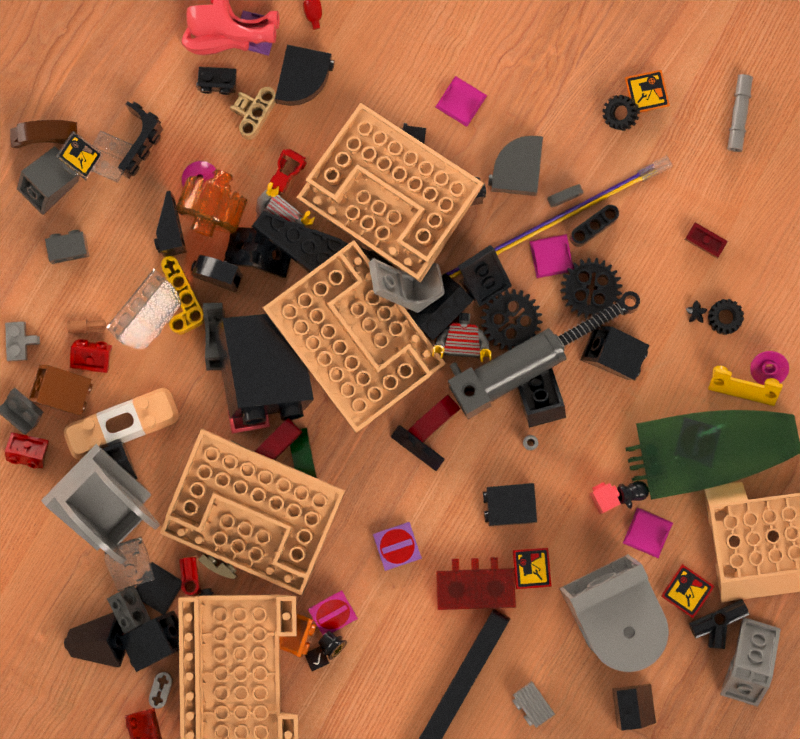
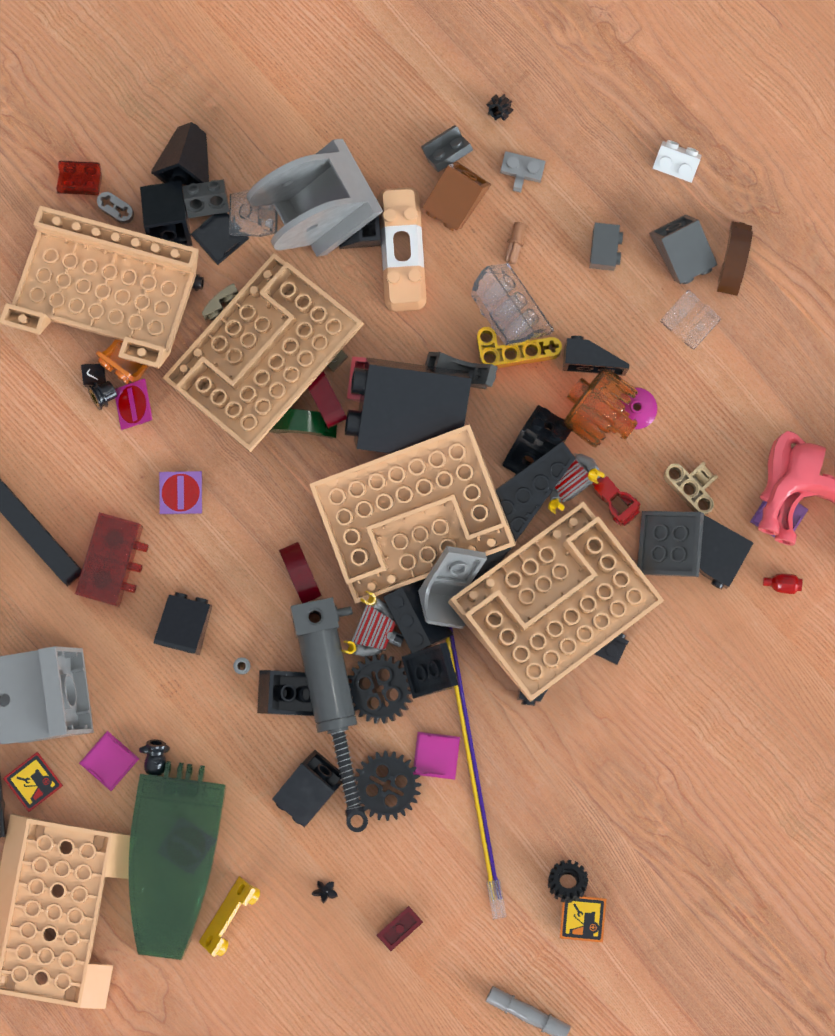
camera: 105 degrees right, 0 degrees up
red bracket [4,432,49,469] -> none
piece [56,131,103,180] -> none
red bracket [70,339,112,373] -> none
black bracket [118,101,163,179] -> none
red piece [179,557,201,596] -> none
black brick [191,255,243,293] -> none
black bracket [196,67,237,95] -> none
black piece [391,425,445,471] -> none
dark pink piece [435,76,487,127] -> none
dark grey brick [488,136,543,196] -> none
piece [513,548,552,589] -> none
dark grey beam [547,184,584,208] -> none
black beam [570,205,619,247] -> none
coral brick [590,482,621,514] -> none
black tyre [708,299,744,335] -> none
dark pink dish [750,351,789,385] -> none
none -> dark grey plate [637,511,704,577]

